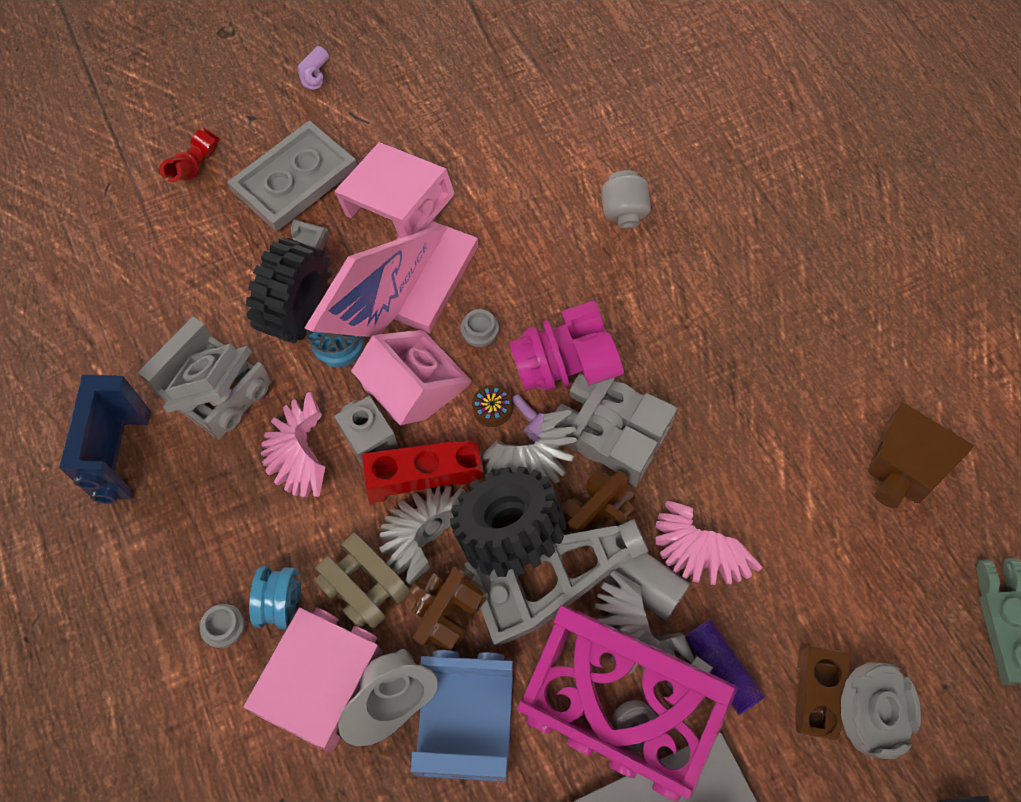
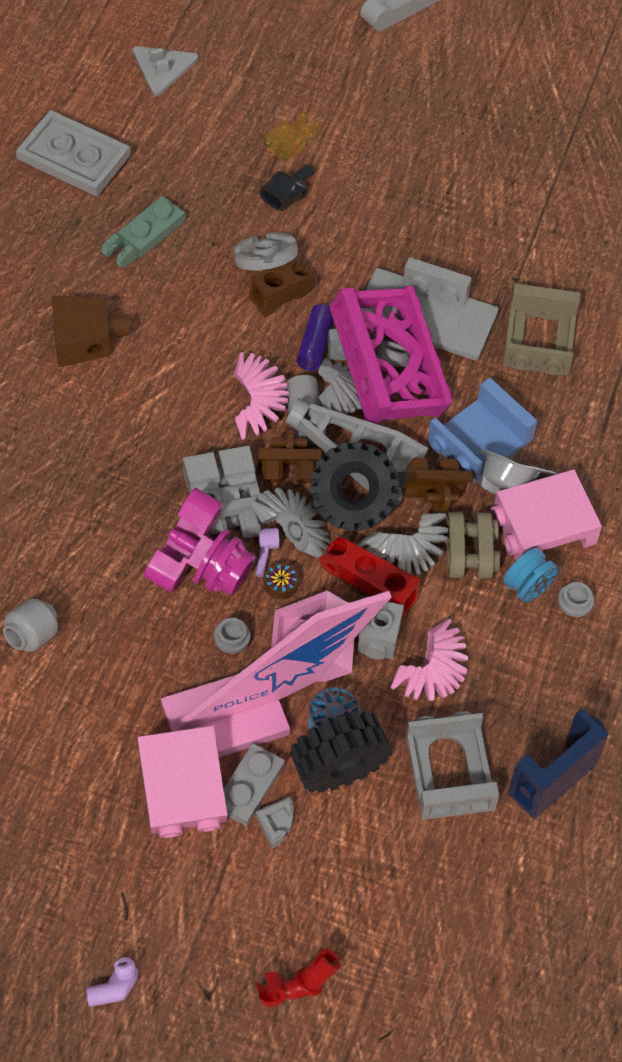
camera: 140 degrees left, 5 degrees down
light grey piece [163,344,252,413] -> none
light grey plate [227,121,357,232] -> none
none -> light grey plate [223,744,285,827]

